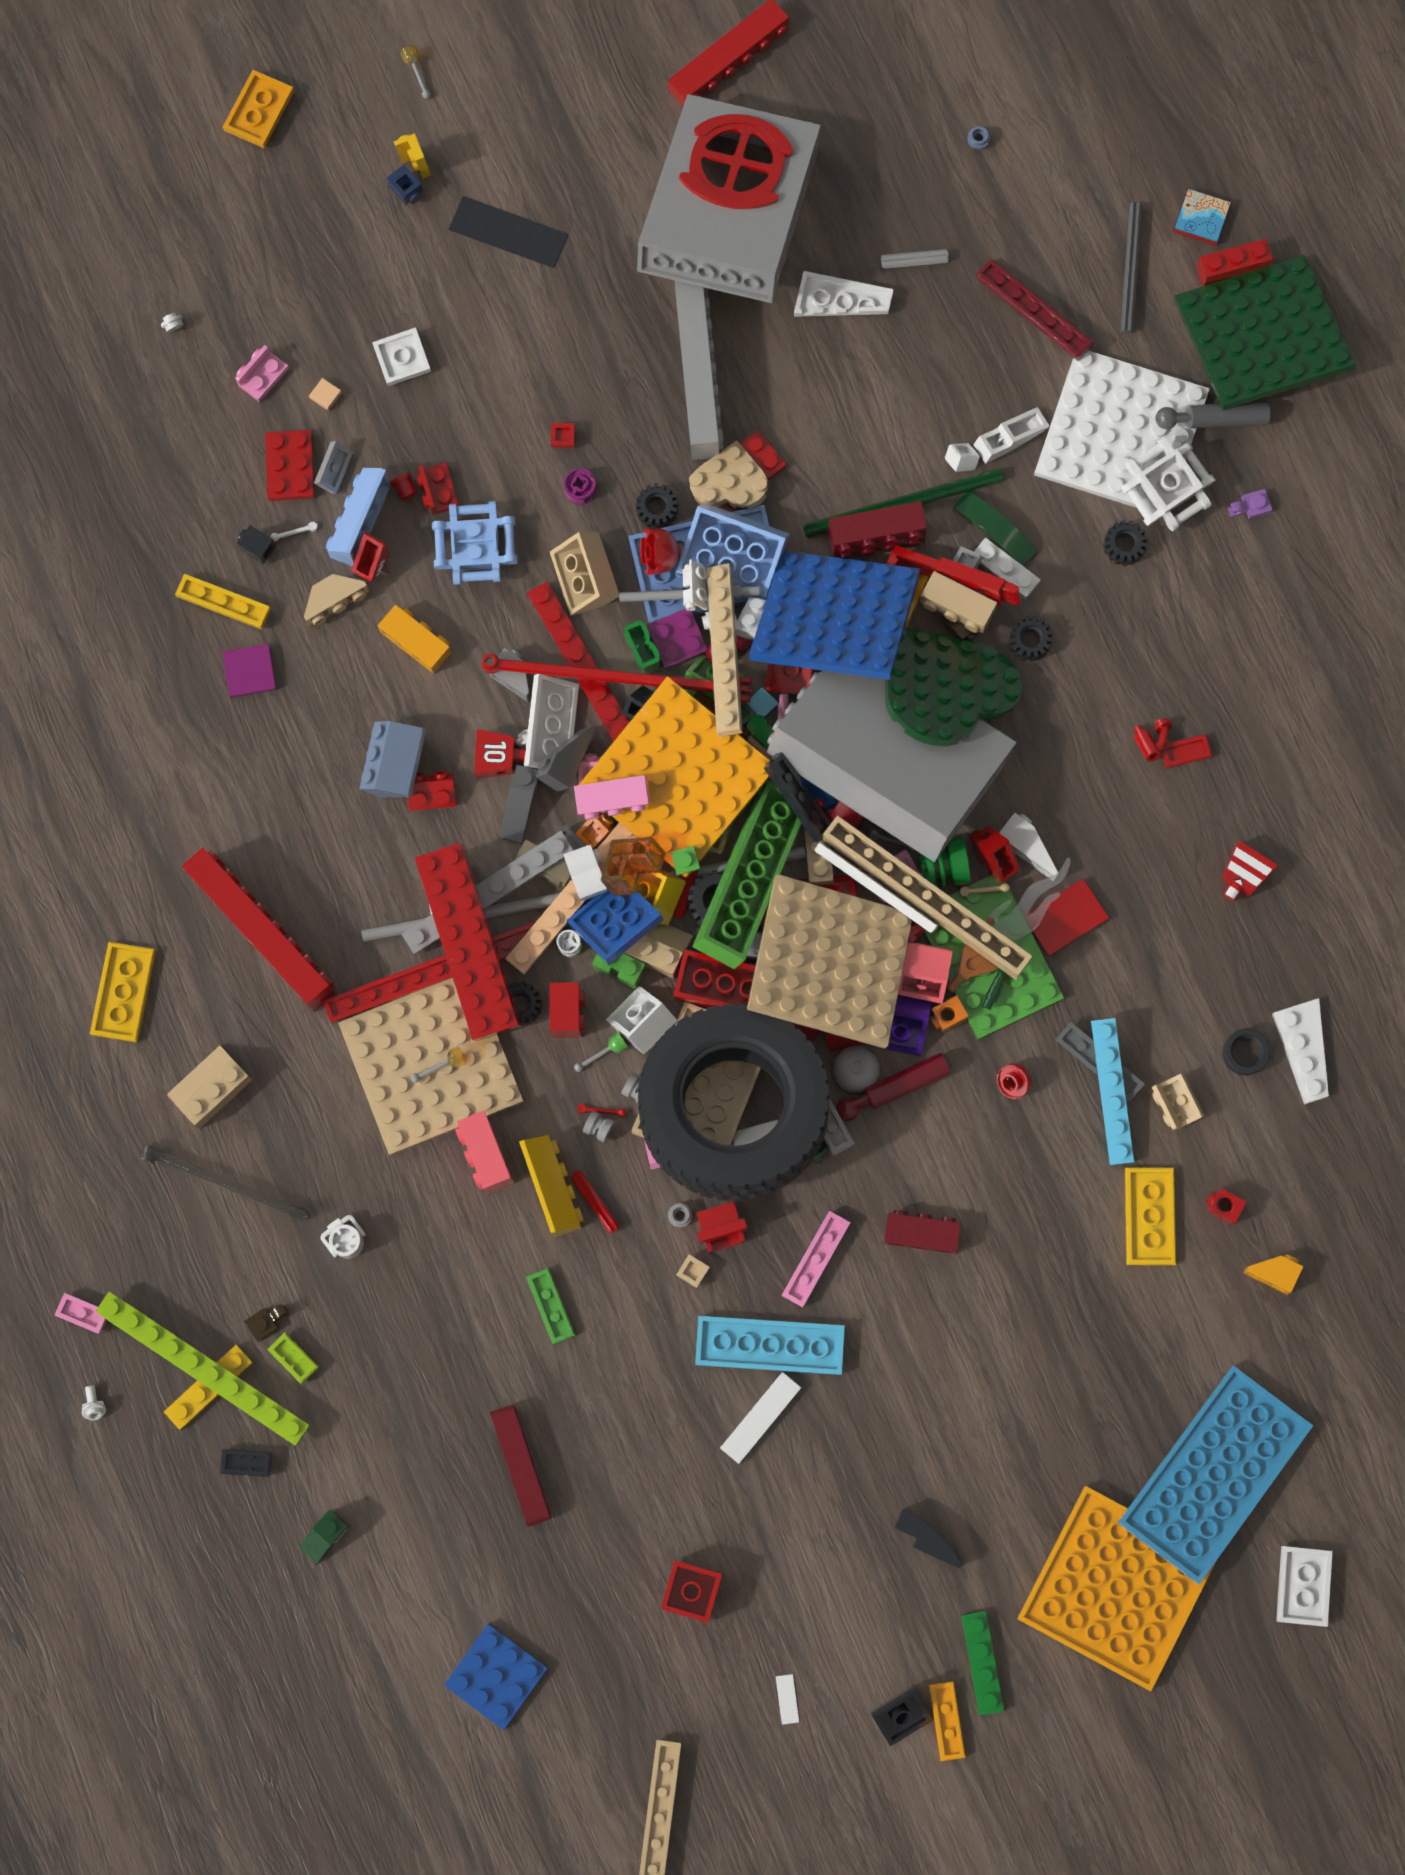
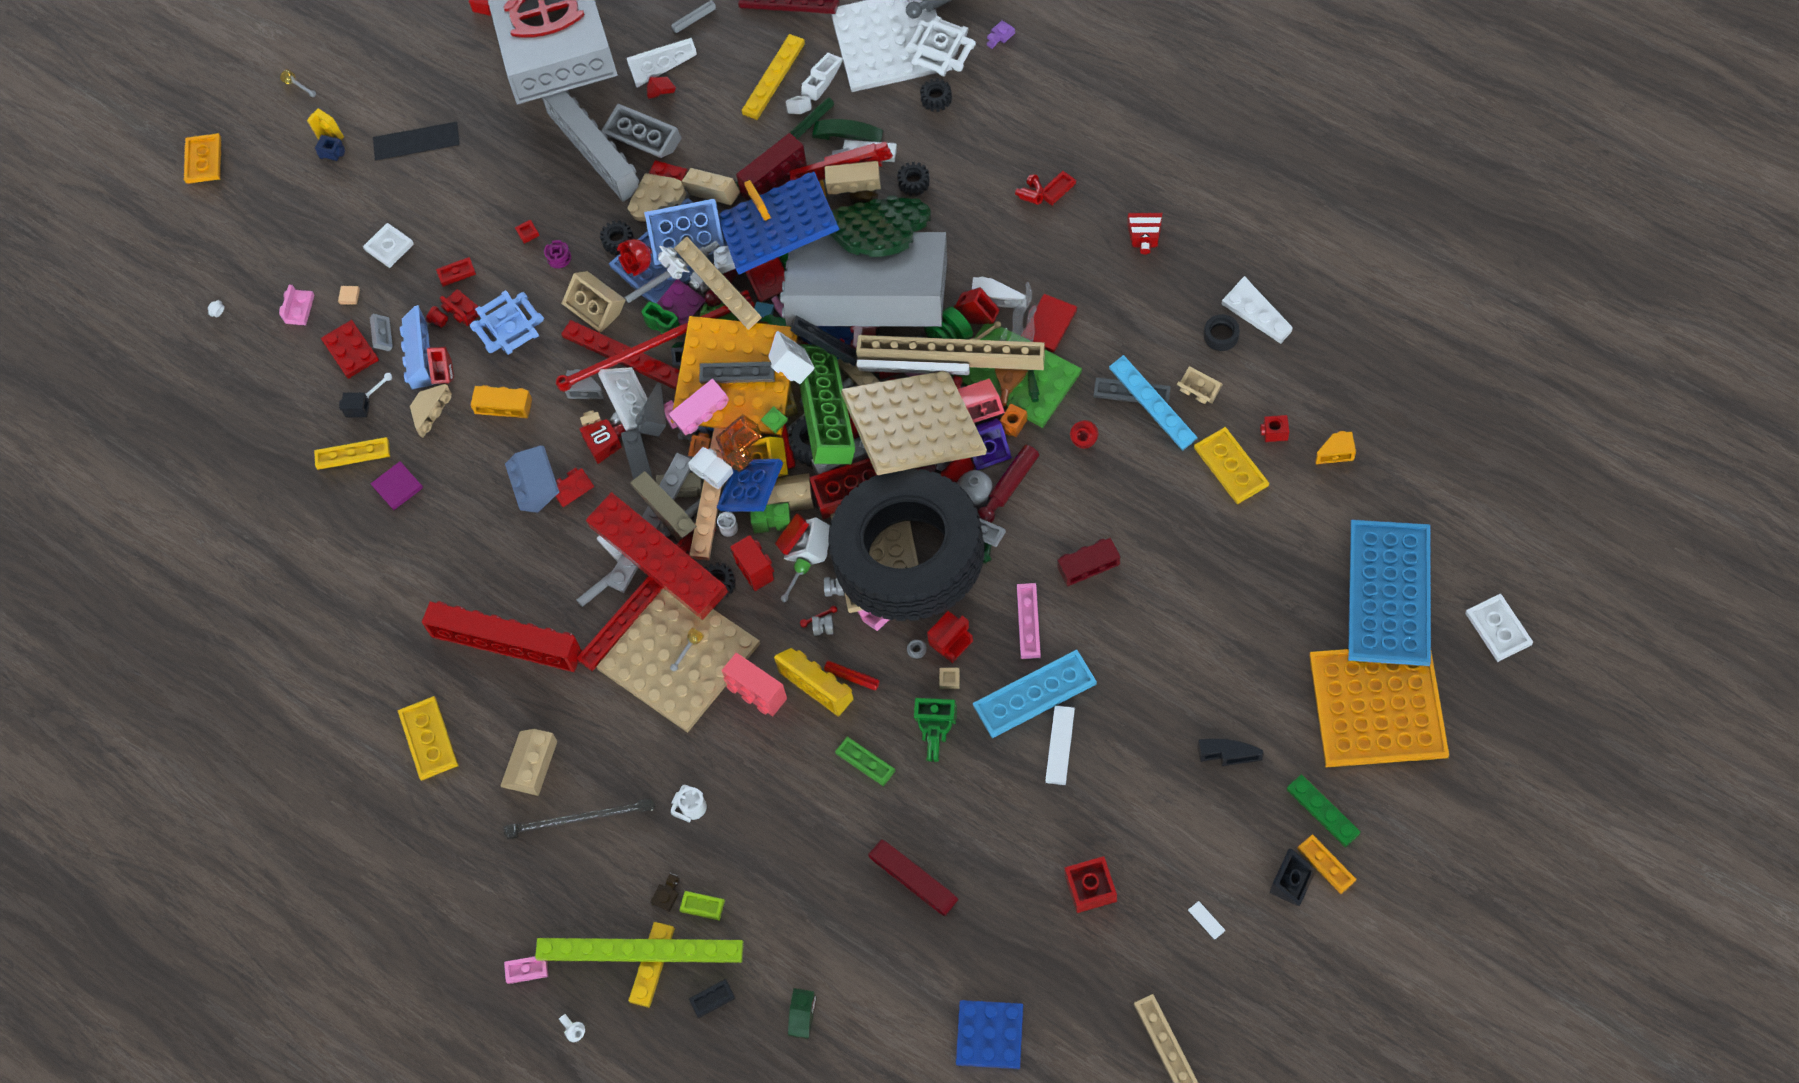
camera: 30 degrees left, 15 degrees down
none -> red plate [436,257,476,287]
none -> tan plate [580,410,602,427]
none -> light grey slope [602,104,682,158]
none -> dark tan slope [630,471,697,542]
none -> red tile [647,77,676,99]
none -> tan brick [682,168,740,205]
none -> dark grey plate [699,362,775,384]
none -> yellow plate [741,34,805,120]
none -> light orange tile [744,180,771,221]
none -> white slope [768,331,815,384]
none -> red tile [775,513,809,555]
none -> green brick [914,698,957,762]

